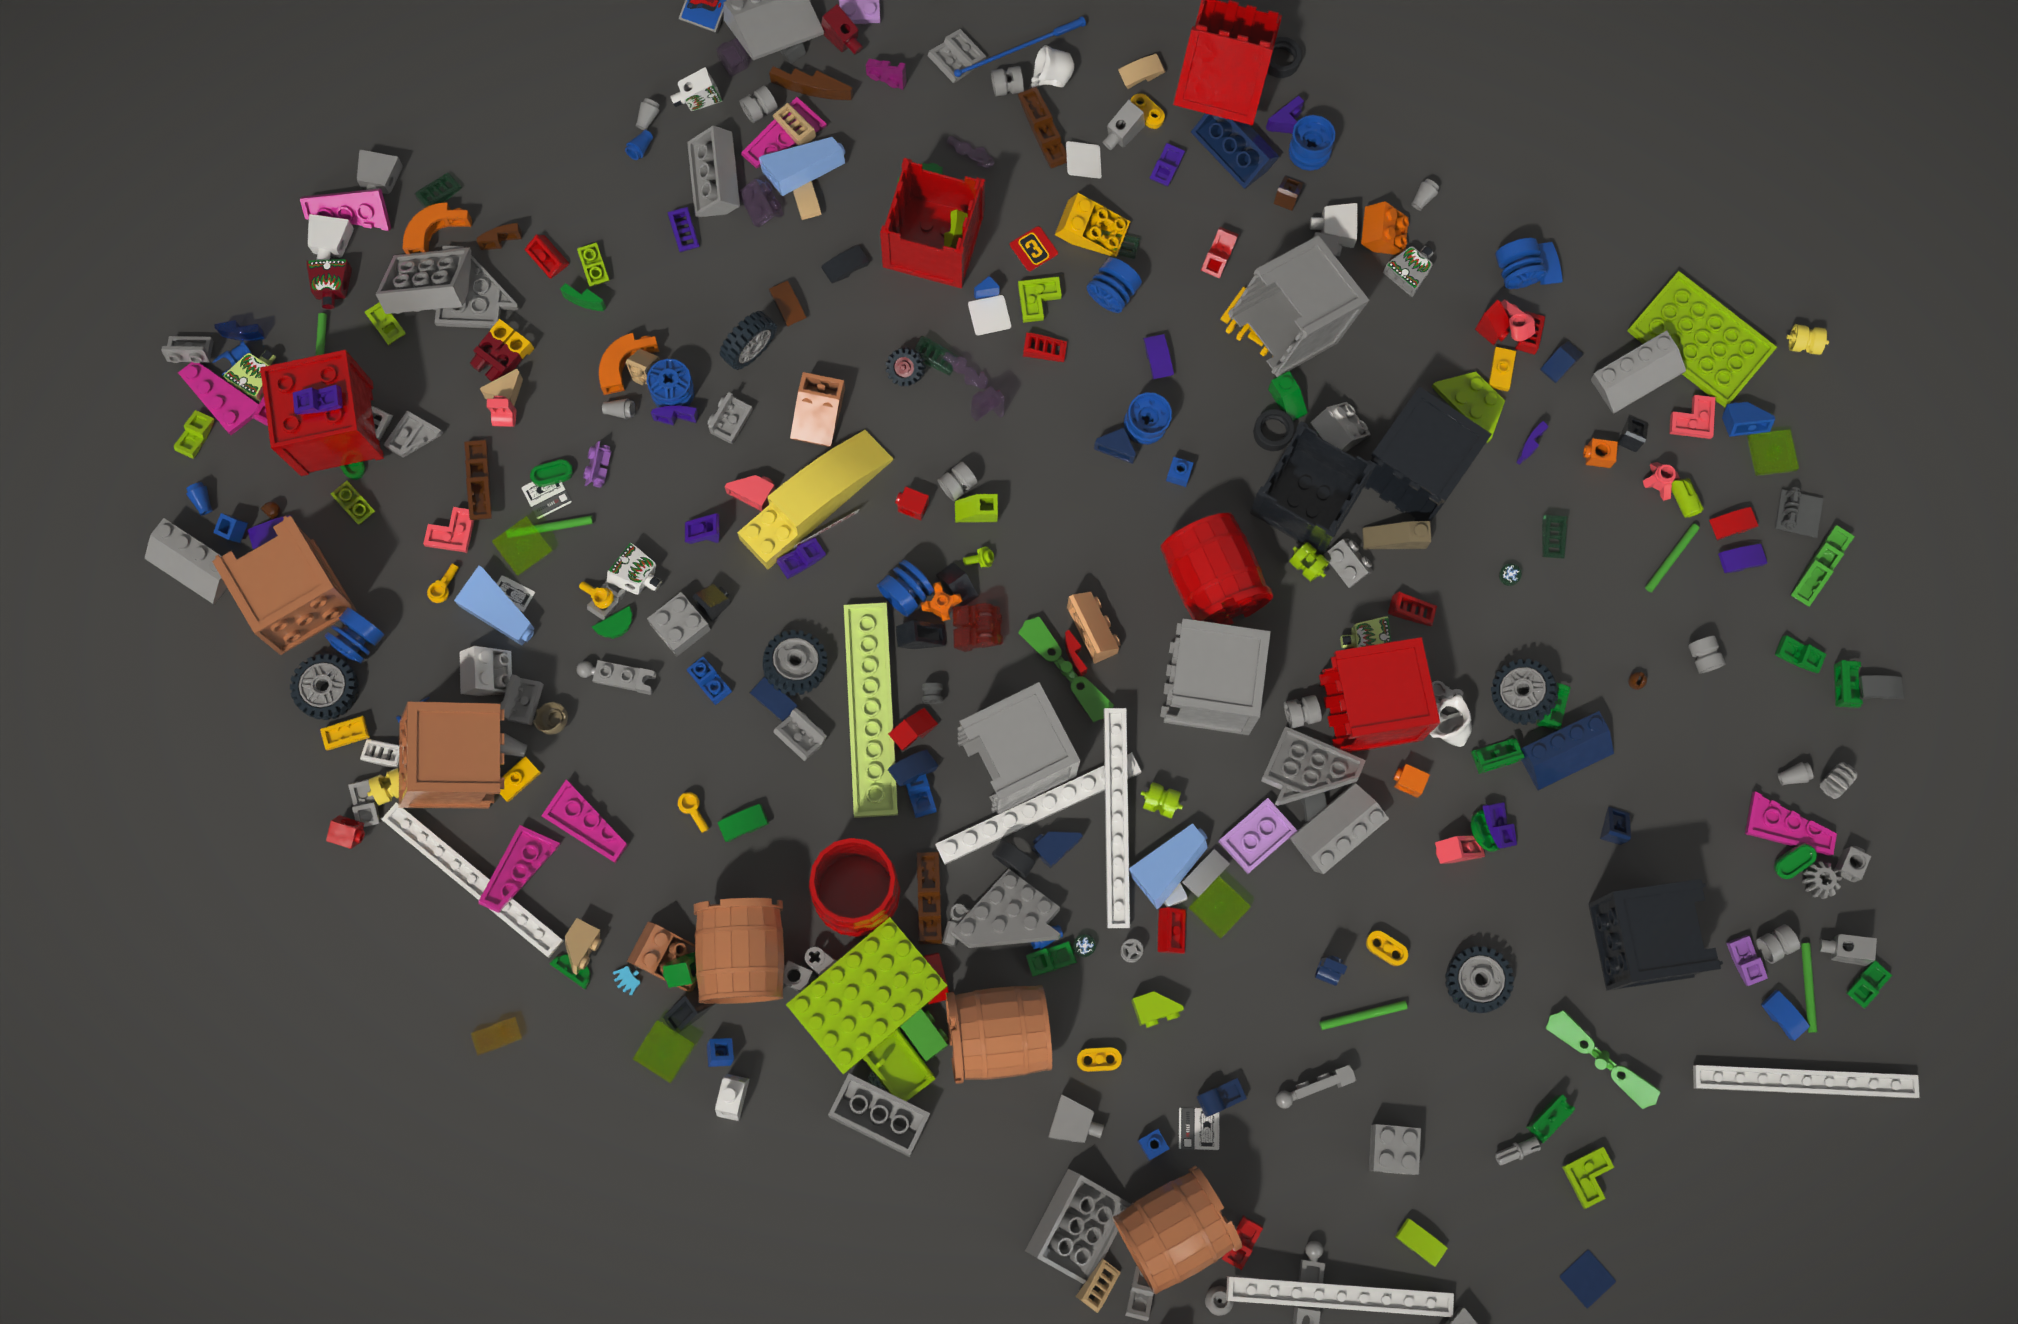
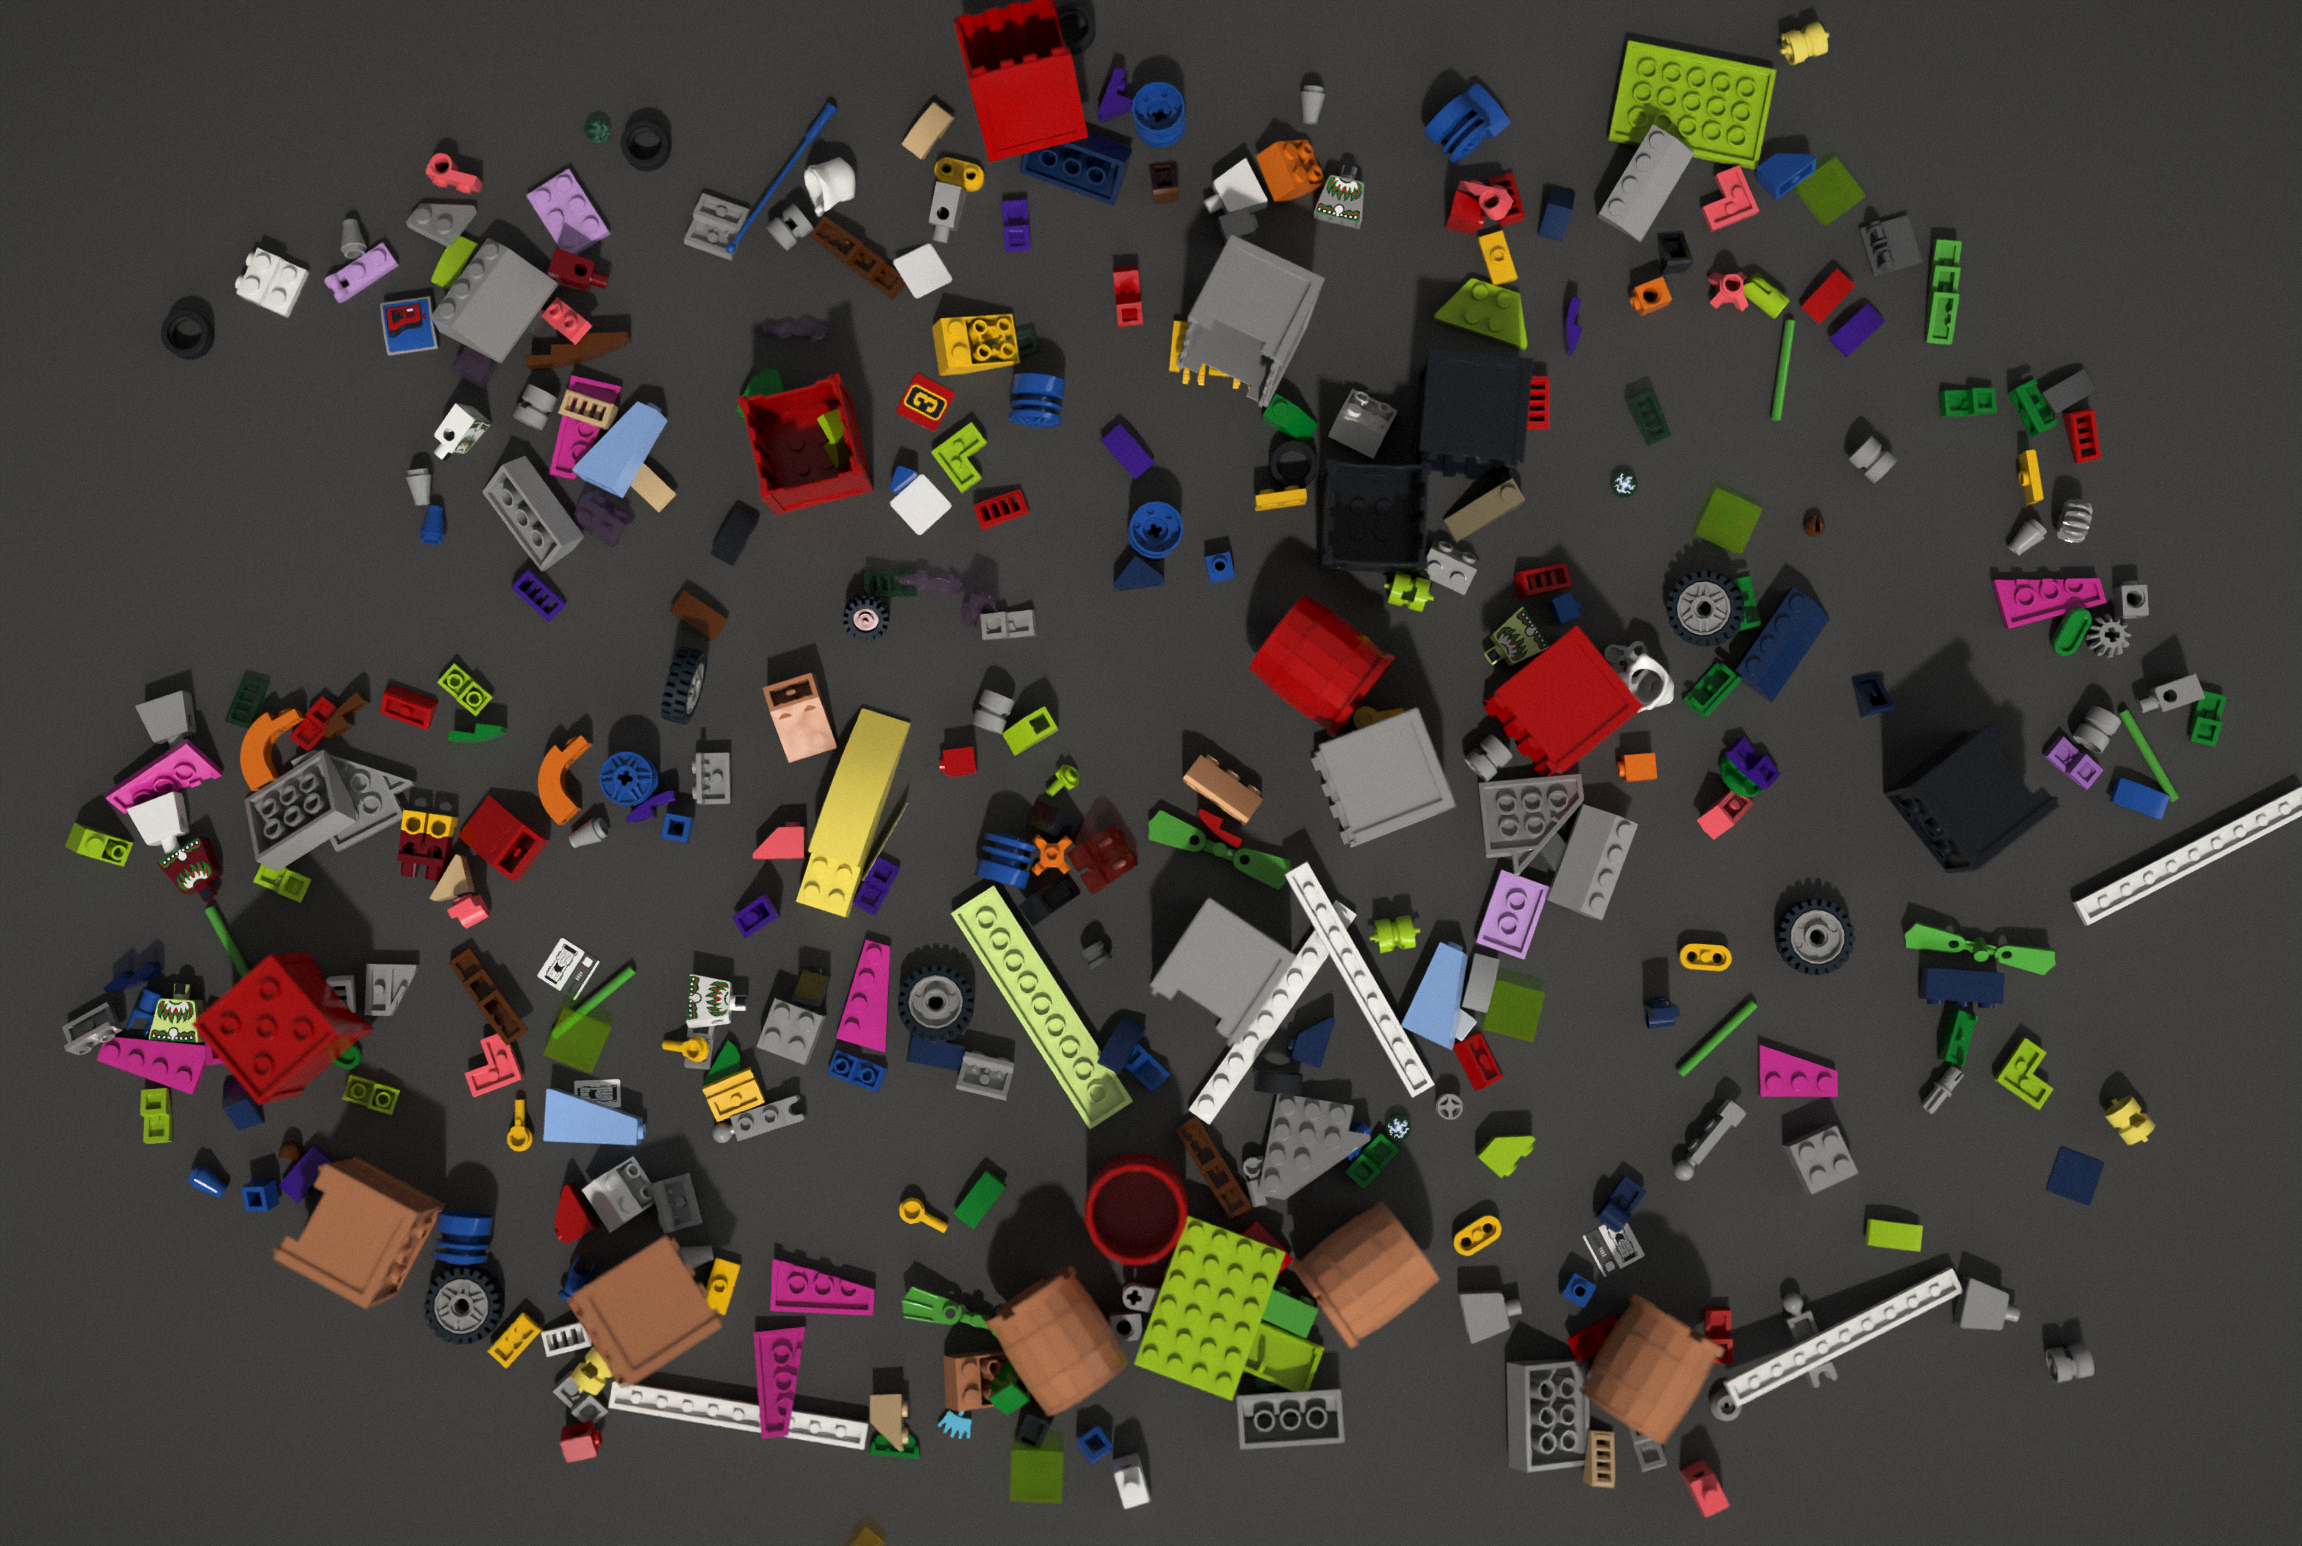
camera: 20 degrees left, 10 degrees up
light grey slope [144,518,227,604] -> none
dark purple slope [293,385,343,414] -> none
green tile [530,459,573,487] -> none
dark tan hair [533,702,568,735] -> none
medium lavender hinge [583,441,611,488] -> none
tan slope [626,349,660,385] -> none
magenta wing [866,59,906,90] -> none
red slope [888,708,938,751] -> none
none -> lime slope [65,822,133,867]
none -> dark blue slope [222,1078,264,1131]
none -> red slope [289,696,338,753]
none -> red slope [458,795,550,881]
none -> coral plate [541,297,592,345]
none -> red slope [554,1182,599,1245]
none -> blue plate [661,813,694,844]
none -> yellow plate [702,1067,765,1122]
none -> dark pink wing [836,940,891,1053]
none -> bright green piece [902,1286,998,1338]
none -> light grey slope [980,610,1037,640]
none -> yellow plate [1254,485,1307,511]
none -> red slope [1527,376,1550,430]
none -> blue plate [1549,592,1582,626]
none -> red slope [1566,1315,1618,1362]
none -> clear neon green plate [1694,487,1763,555]
none -> dark pink wing [1758,1045,1838,1097]
none -> dark blue brick [1919,968,2005,1009]
none -> yellow plate [2018,449,2044,505]
none -> red slope [2063,408,2101,464]
none -> light yellow wheel [2104,1095,2155,1145]

